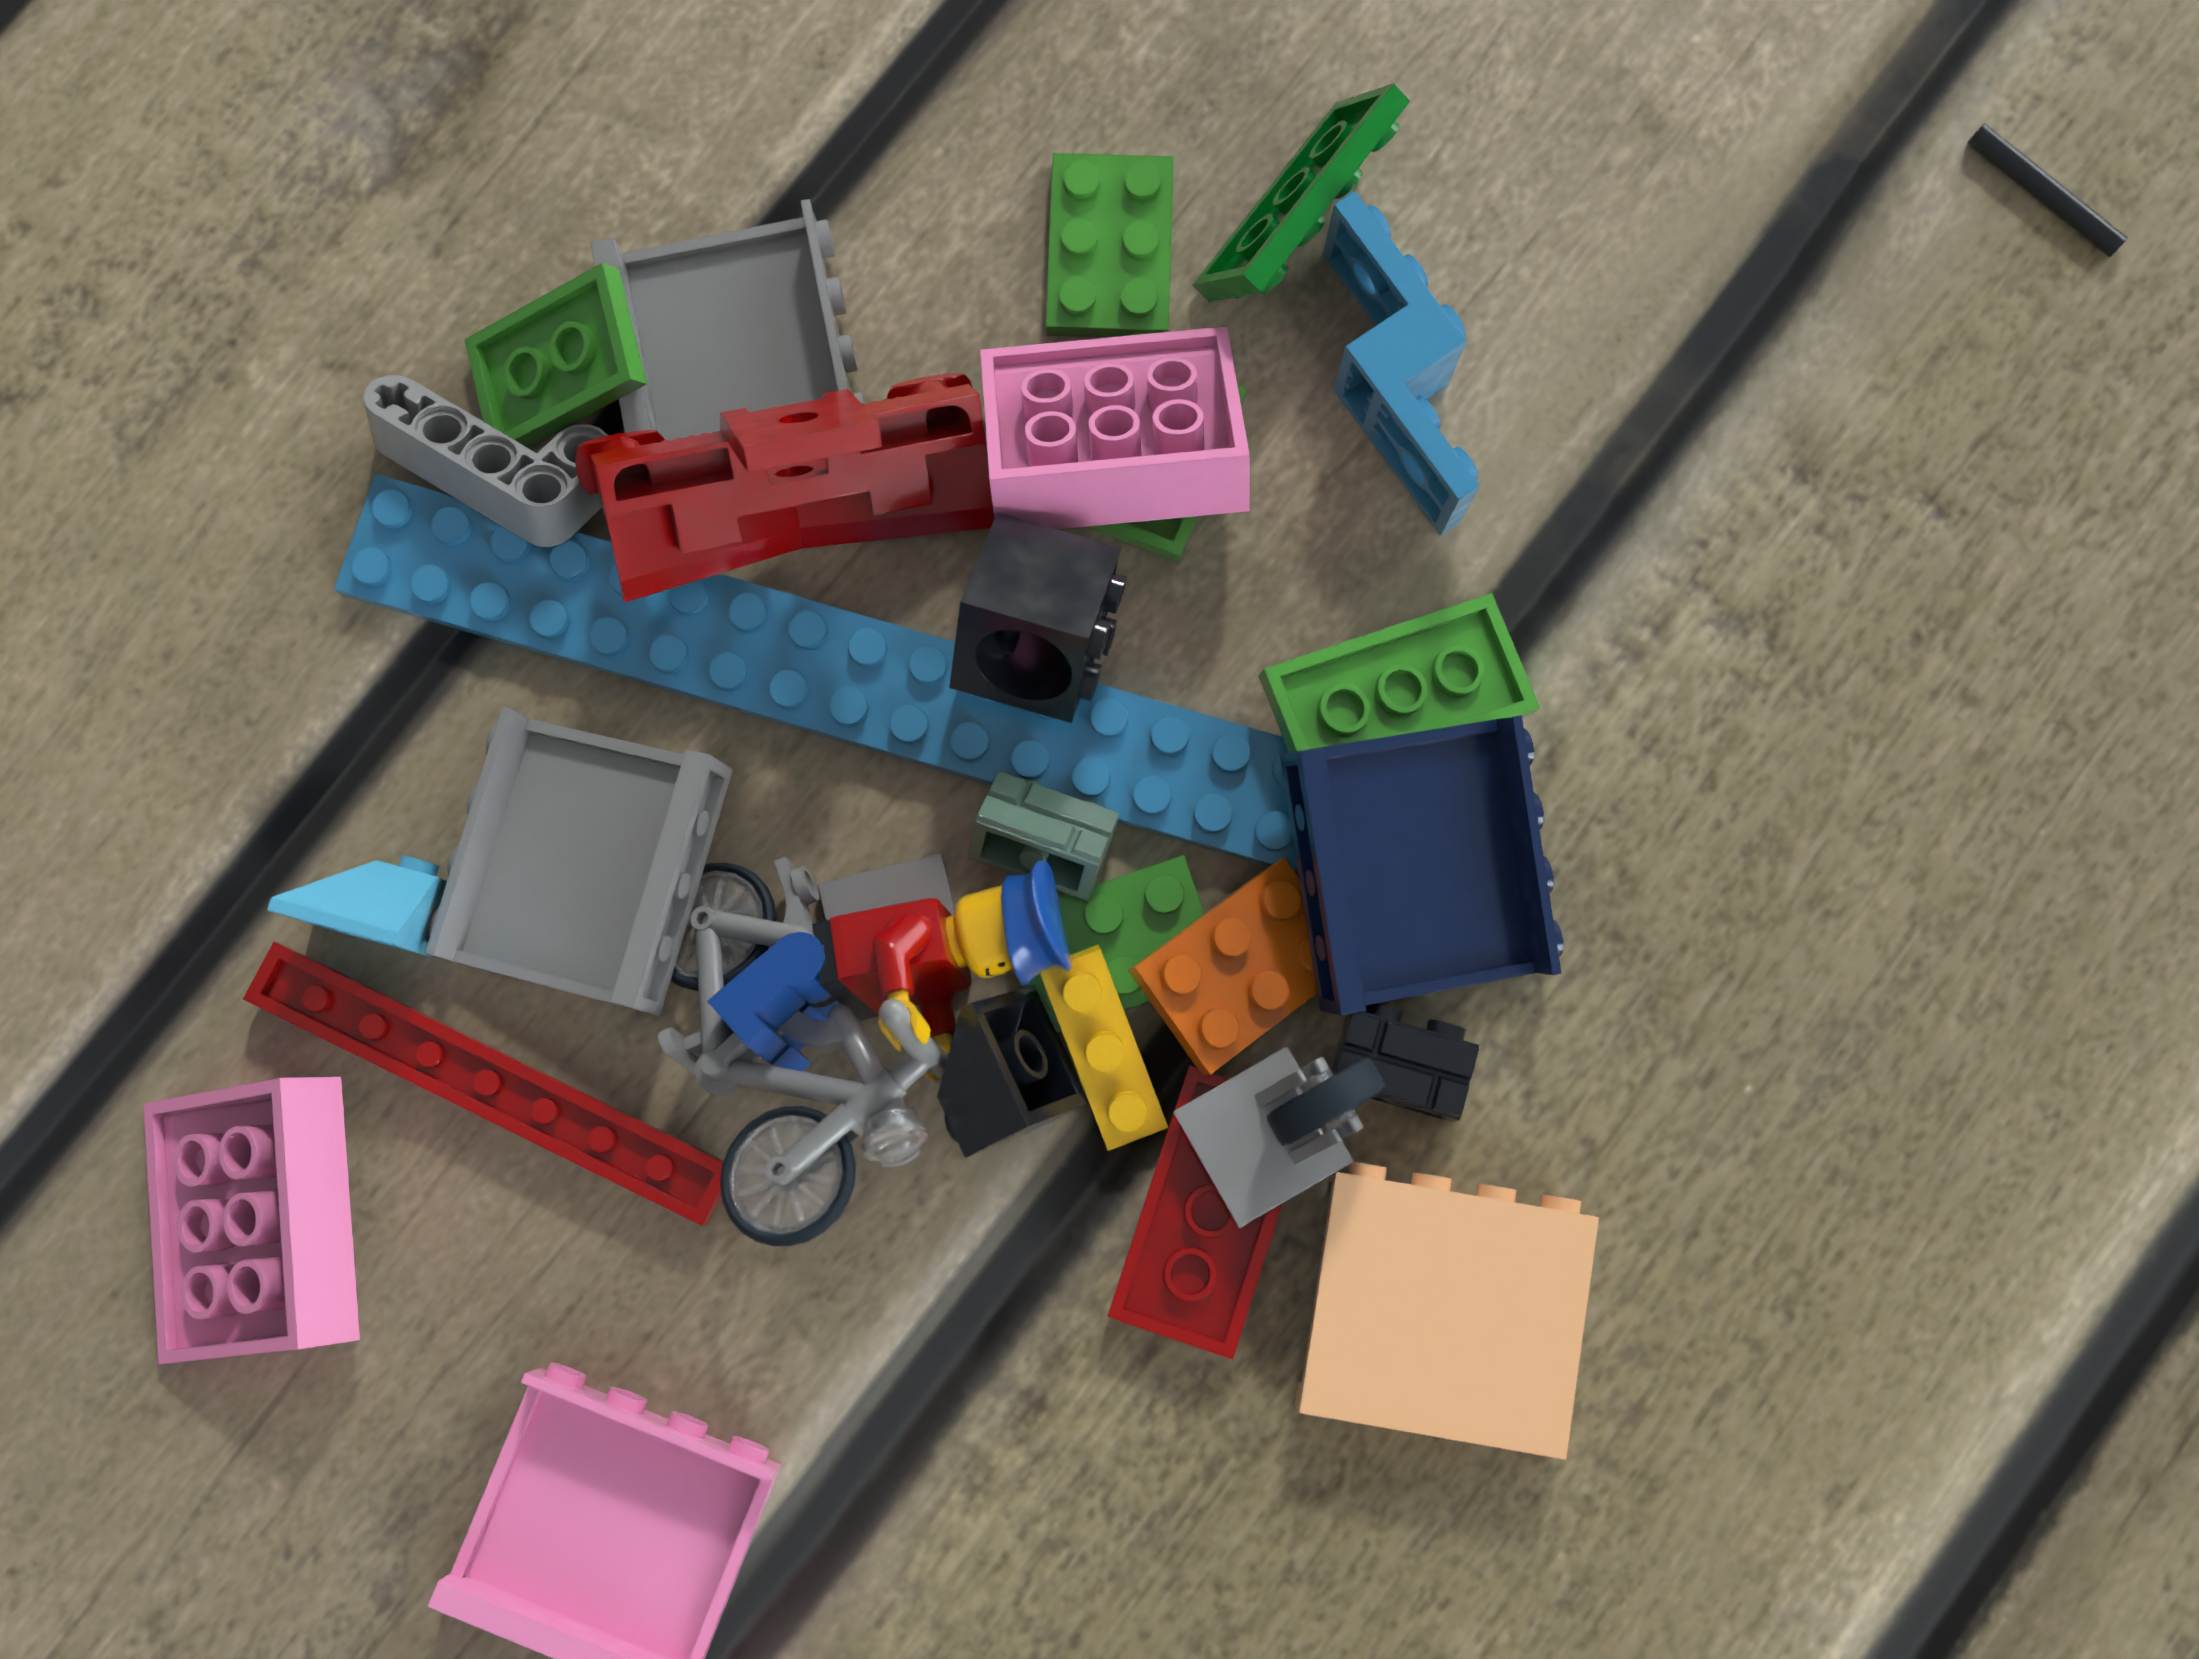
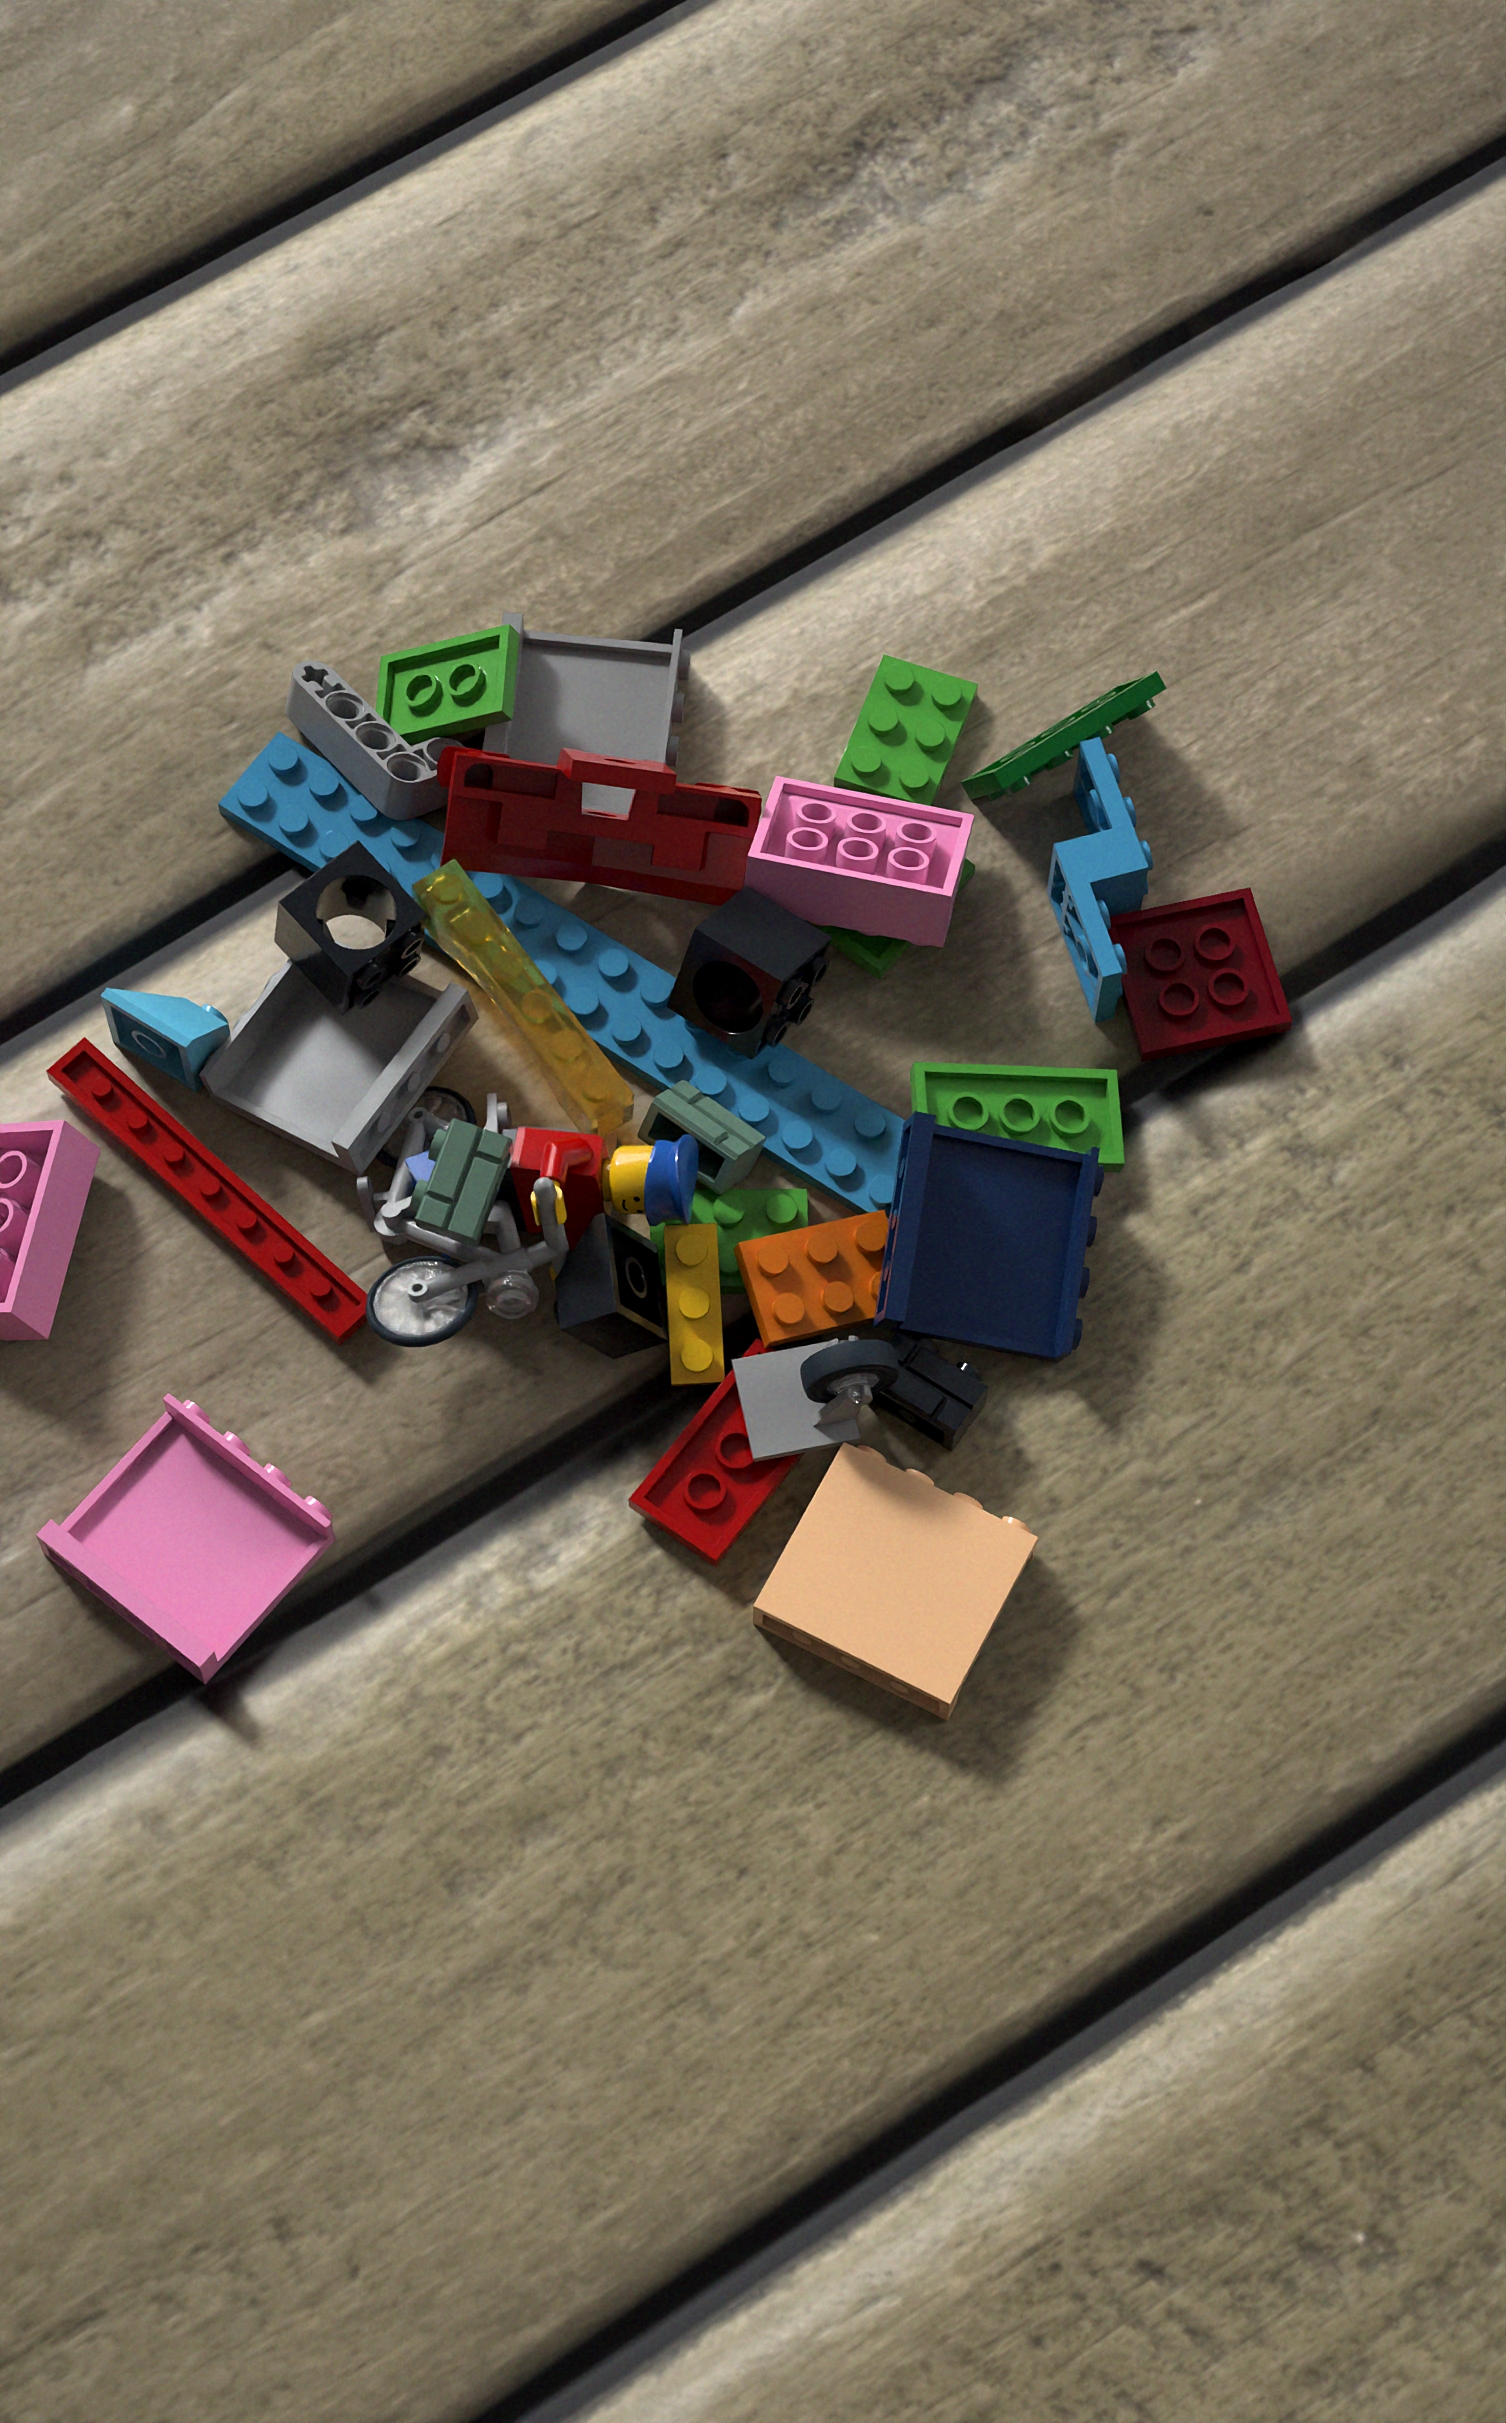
camera: 15 degrees right, 15 degrees down
none -> black brick [274,840,428,1016]
none -> sand green brick [409,1118,514,1248]
none -> clear yellow arch [412,858,634,1138]
none -> dark red plate [1107,887,1293,1062]

